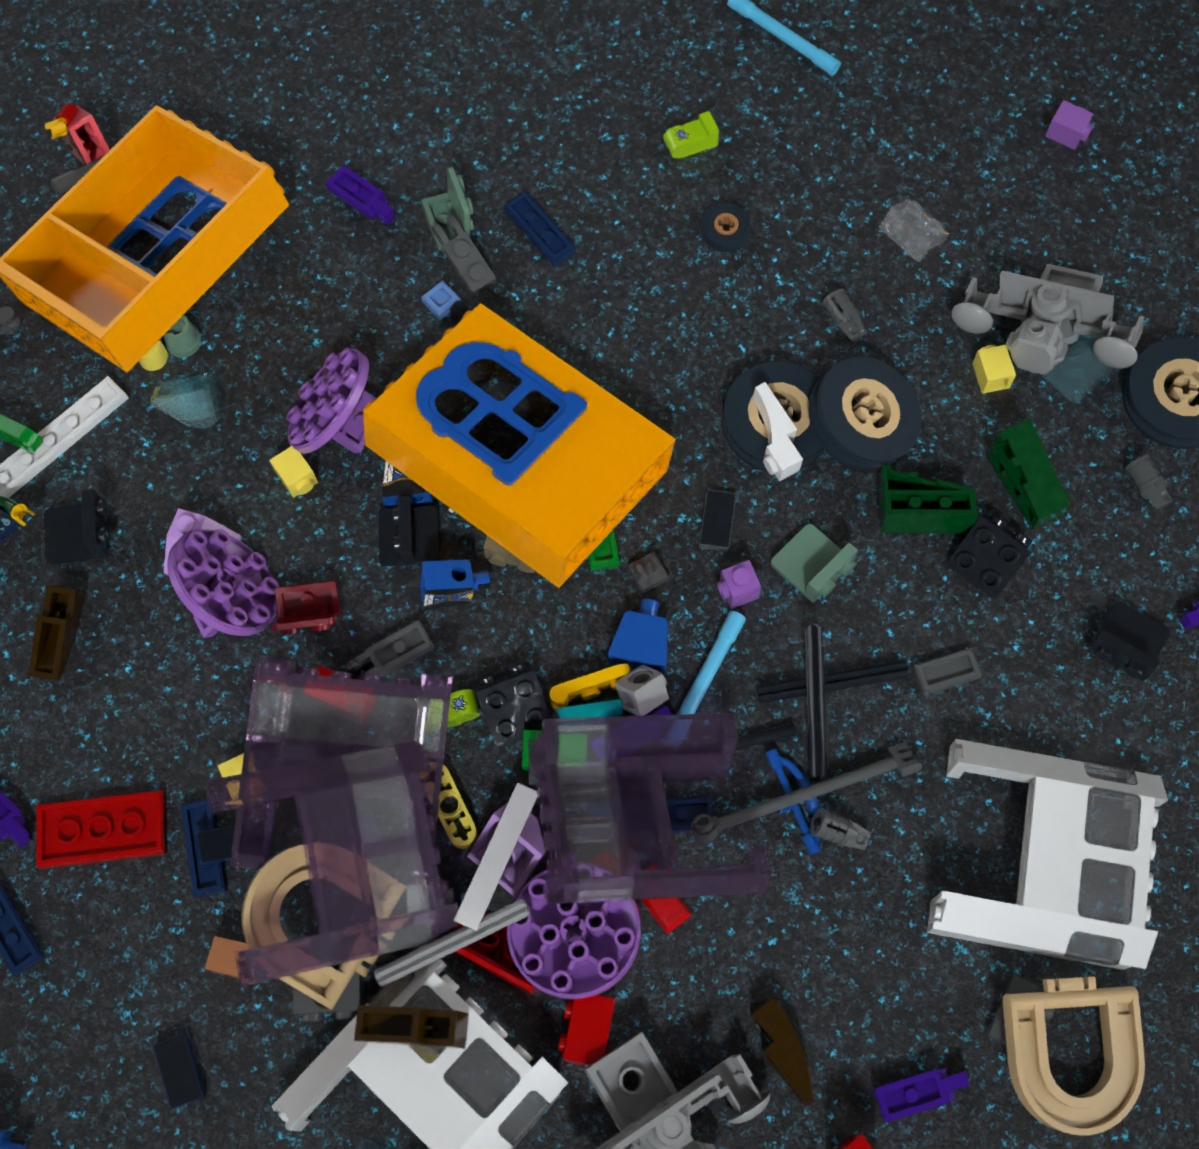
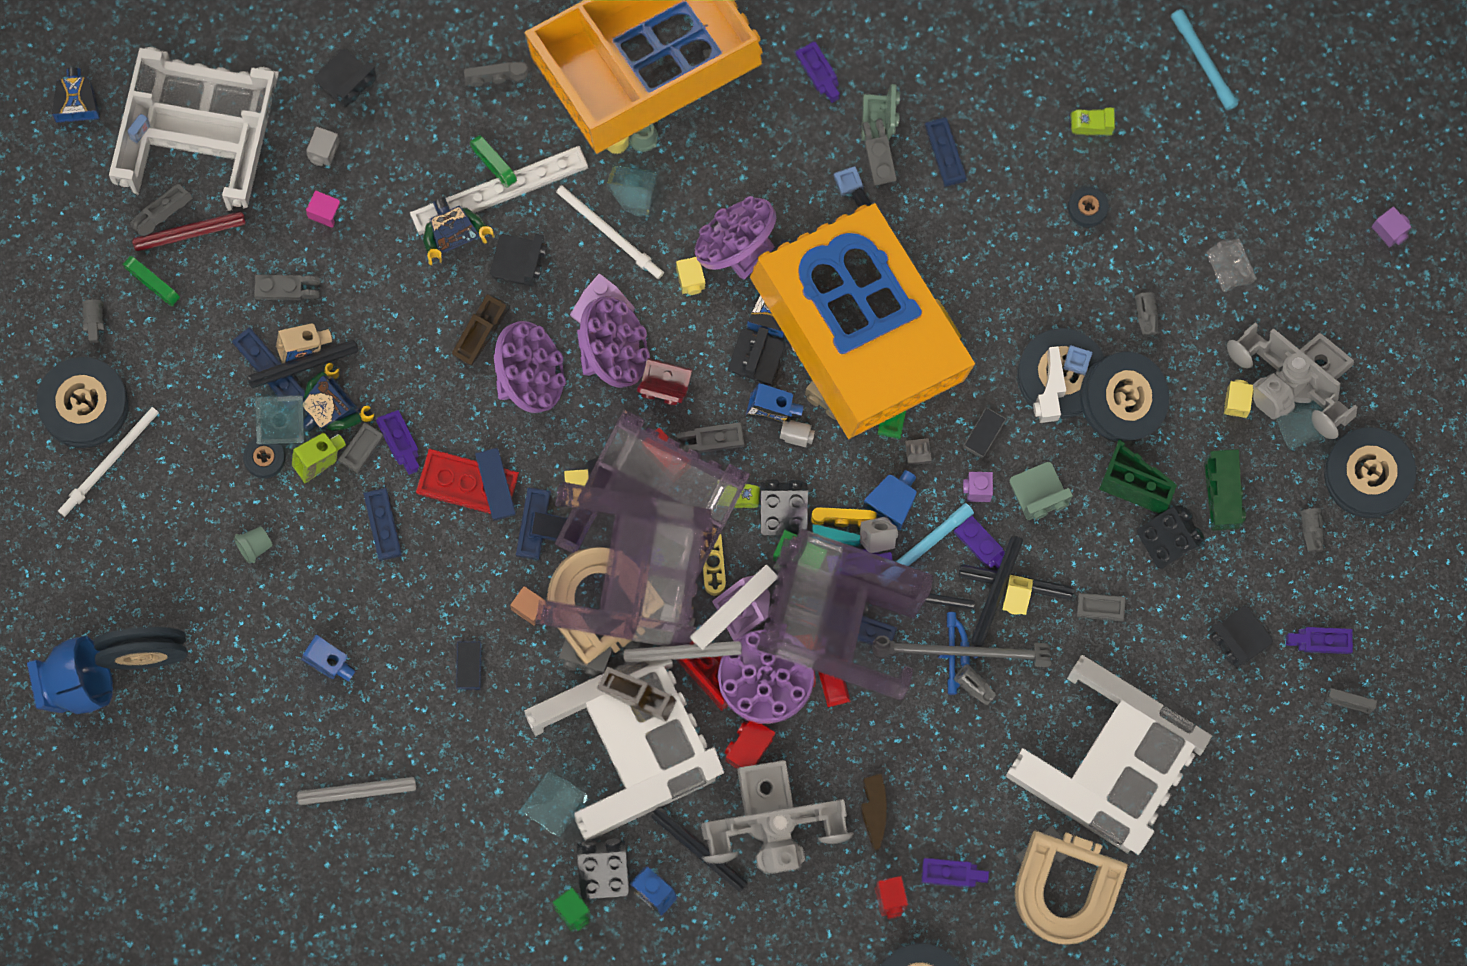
camera: 15 degrees right, 5 degrees up
none -> dark blue tile [475,448,516,521]
none -> medium lavender bracket [494,321,566,413]
none -> white bar [557,186,664,279]
none -> light grey brick [780,420,815,447]
none -> dark purple hinge [954,515,1005,569]
none -> light yellow brick [1003,575,1033,615]
none -> medium blue tile [1063,345,1092,375]

